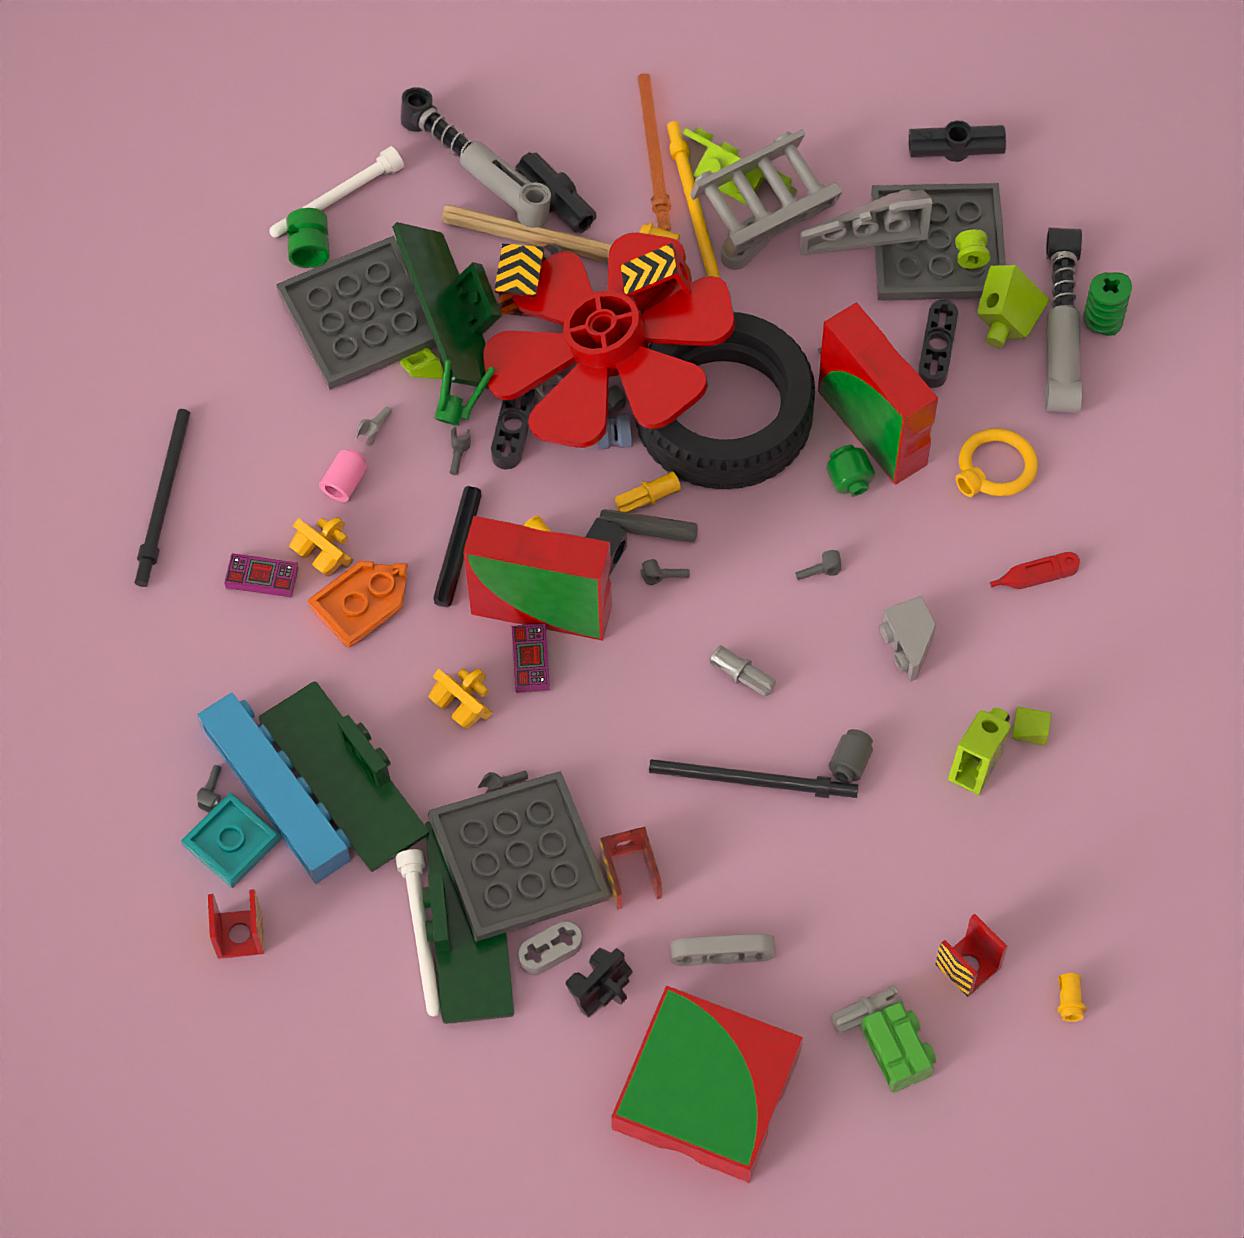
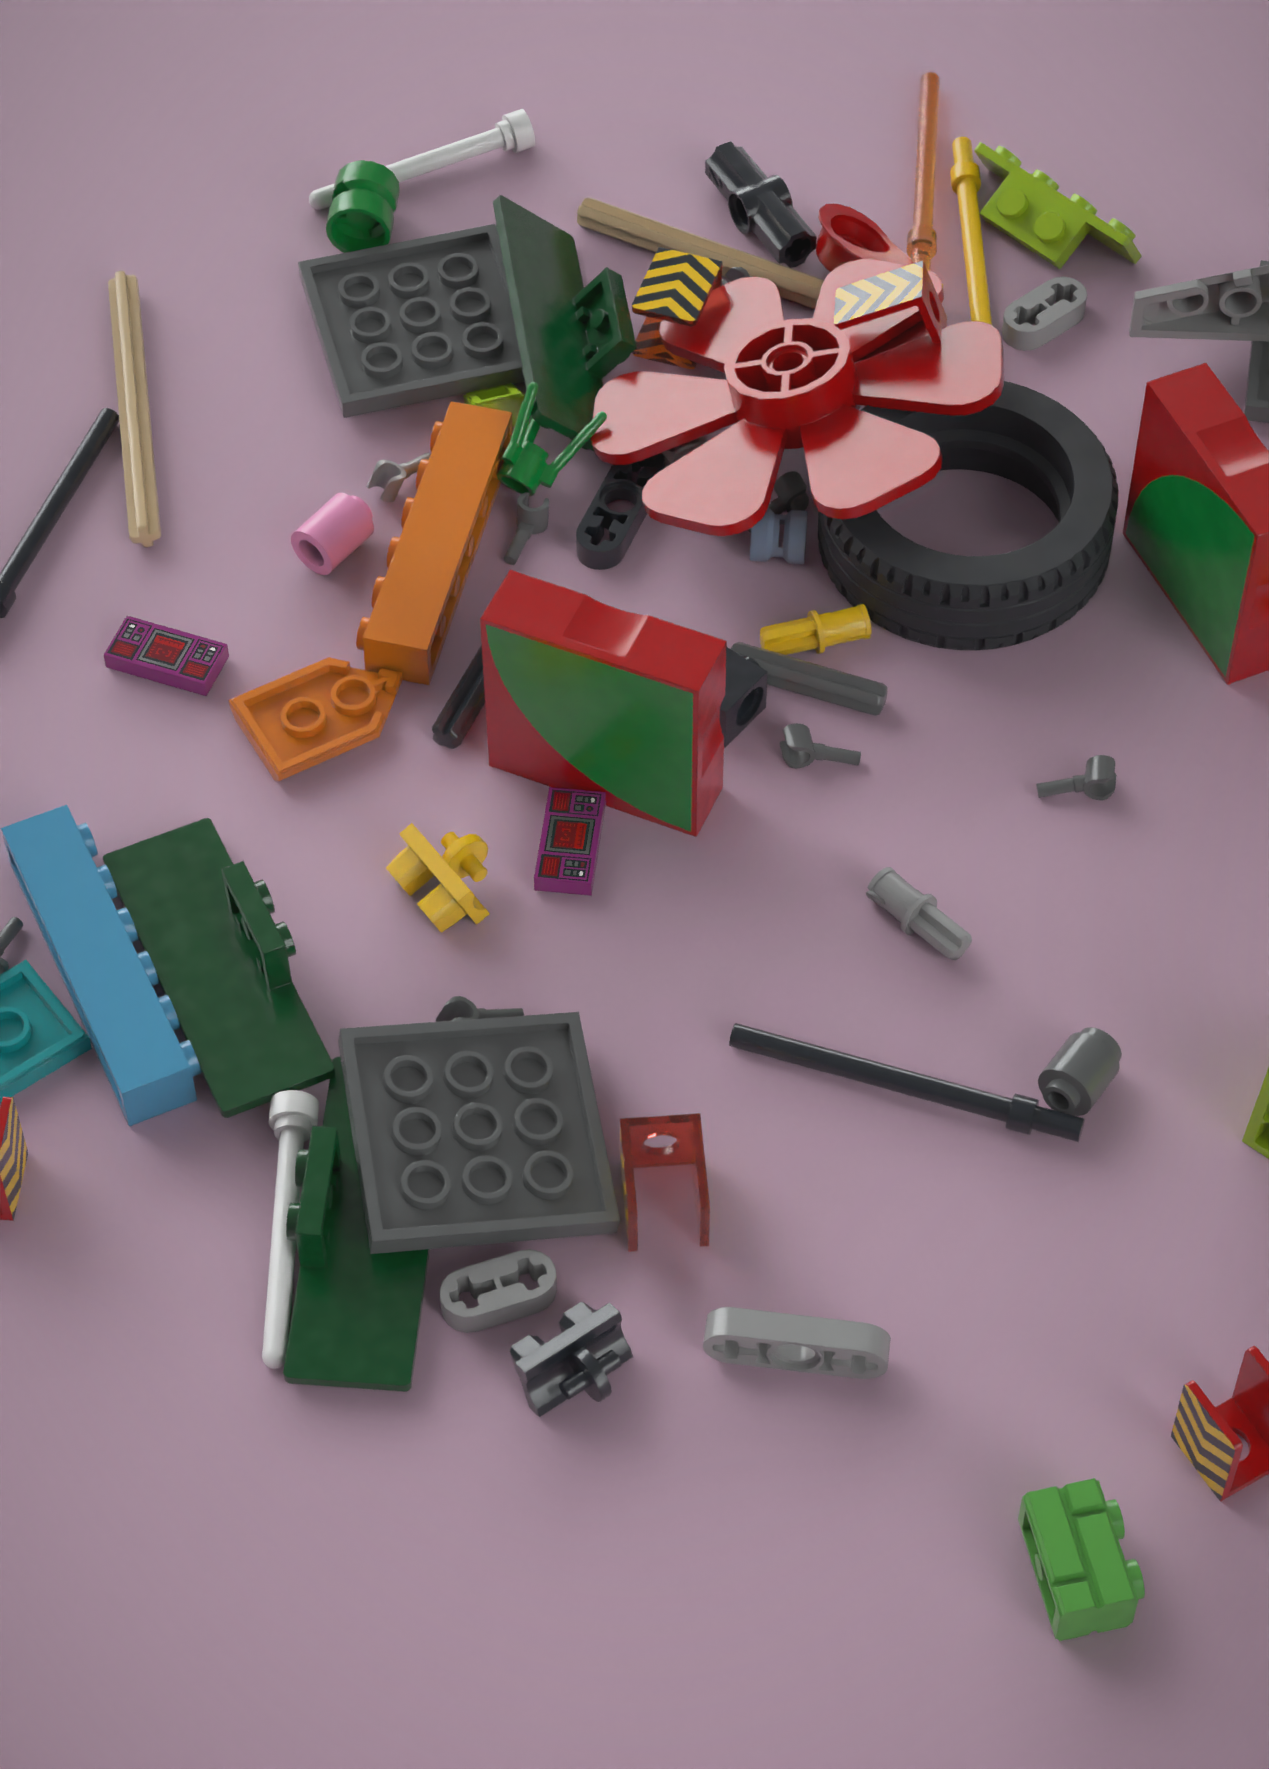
camera: 10 degrees right, 10 degrees down
yellow hips [289,517,353,577] -> none
light grey piece [400,87,551,228] -> none
green tile [611,985,803,1183] -> none
light grey fence [689,129,842,258] -> none
green head [826,444,875,497] -> none
light grey axle [831,985,903,1033] -> none
light grey slope [879,596,936,682] -> none
none -> tan axle [108,270,161,547]
none -> orange brick [356,401,513,685]
none -> red piece [816,203,913,272]

